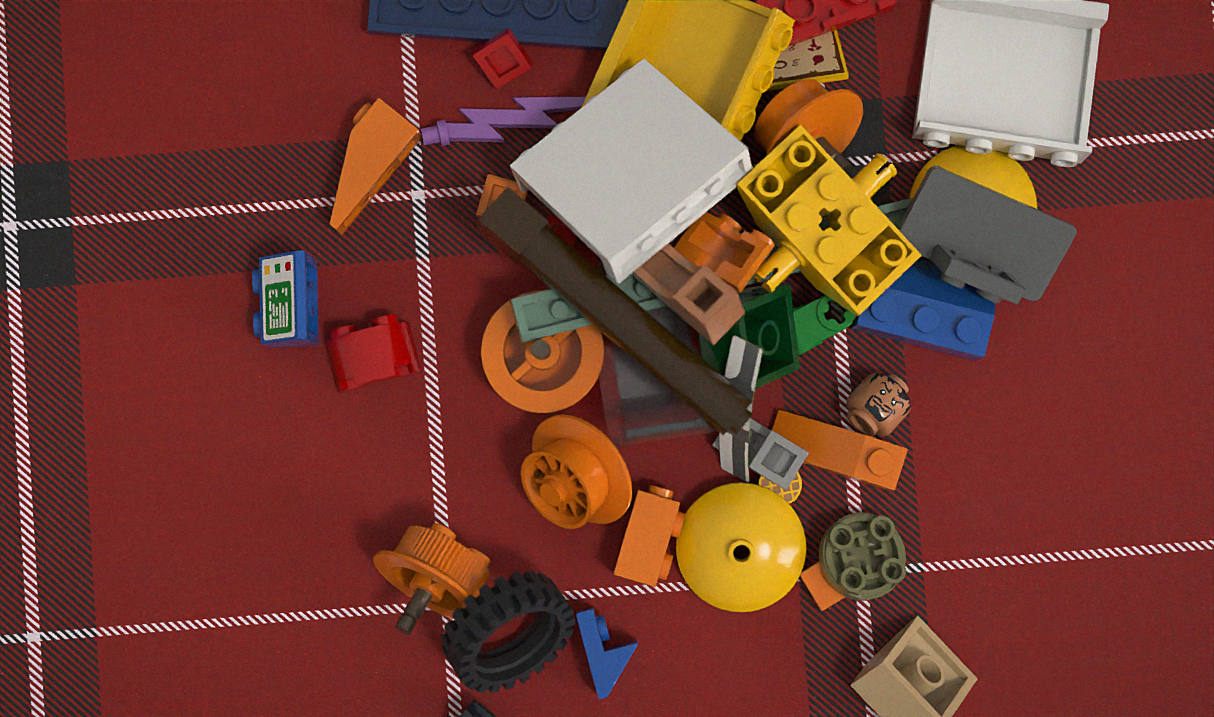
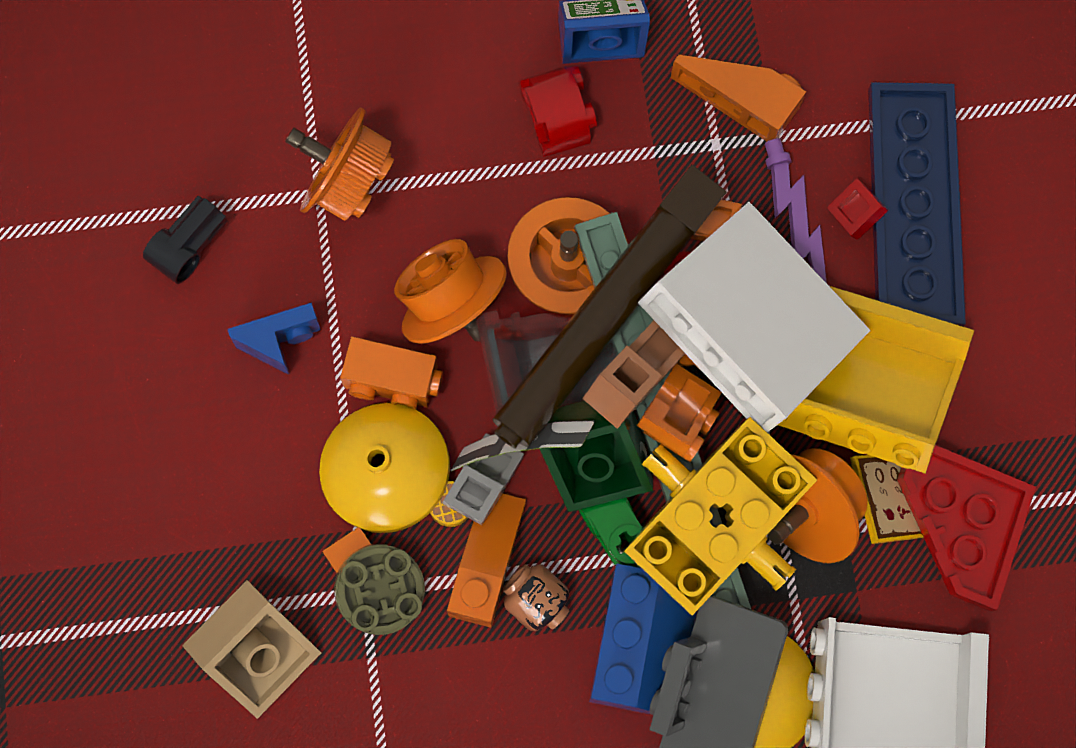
camera: 85 degrees right, 10 degrees down
black tyre [441,571,575,693] -> none

